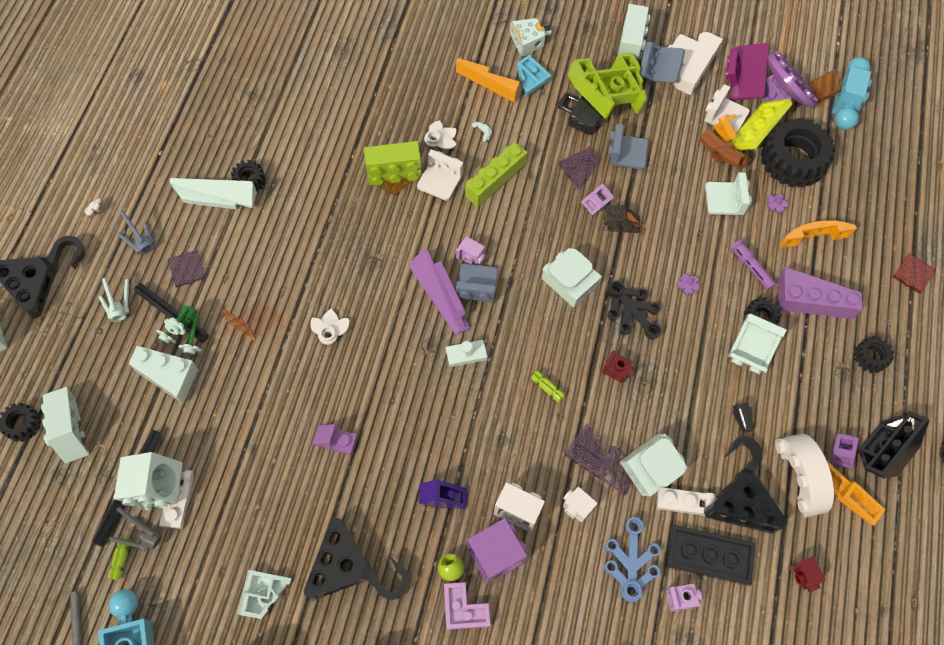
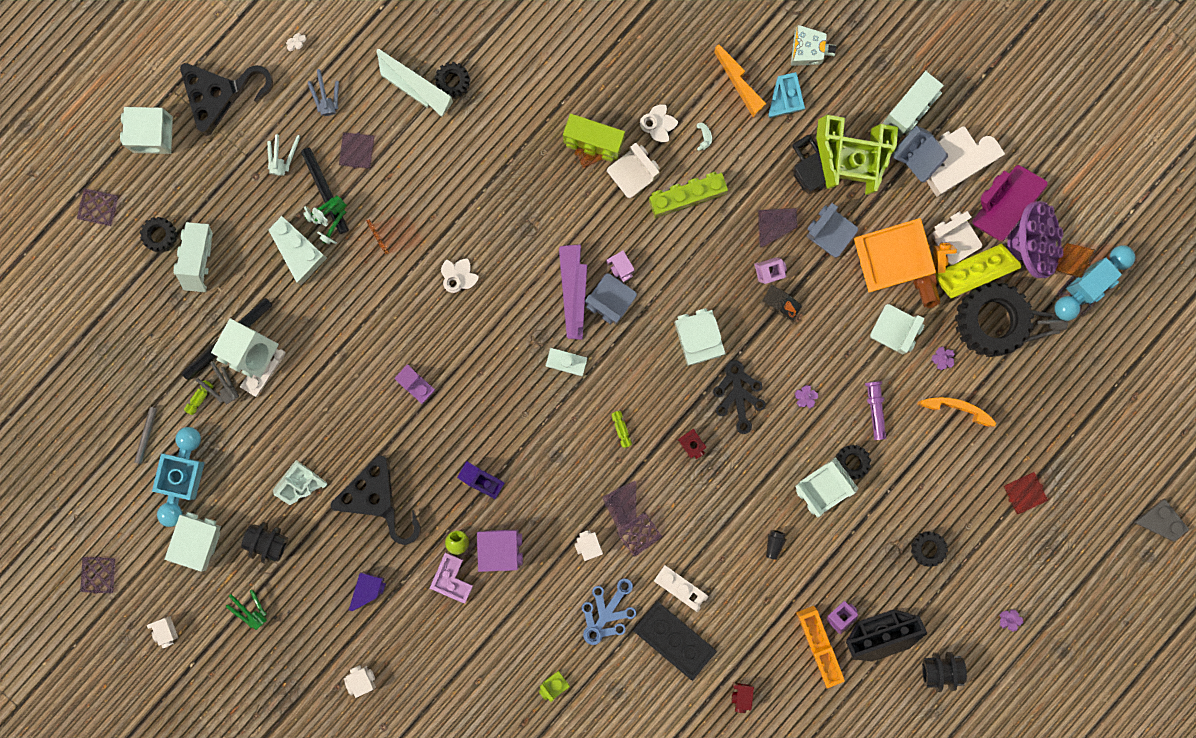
camera: 30 degrees right, 20 degrees up
white brick [493,483,545,533] -> none
light aqua brick [620,434,687,497] -> none
lavender brick [666,584,702,612] -> none
black piece [704,436,788,534] -> none
white brick [775,433,834,518] -> none
medium lavender wedge [778,267,862,319] -> none
none -> light orange piece [854,218,936,293]
none -> dark grey plant [1023,310,1068,343]

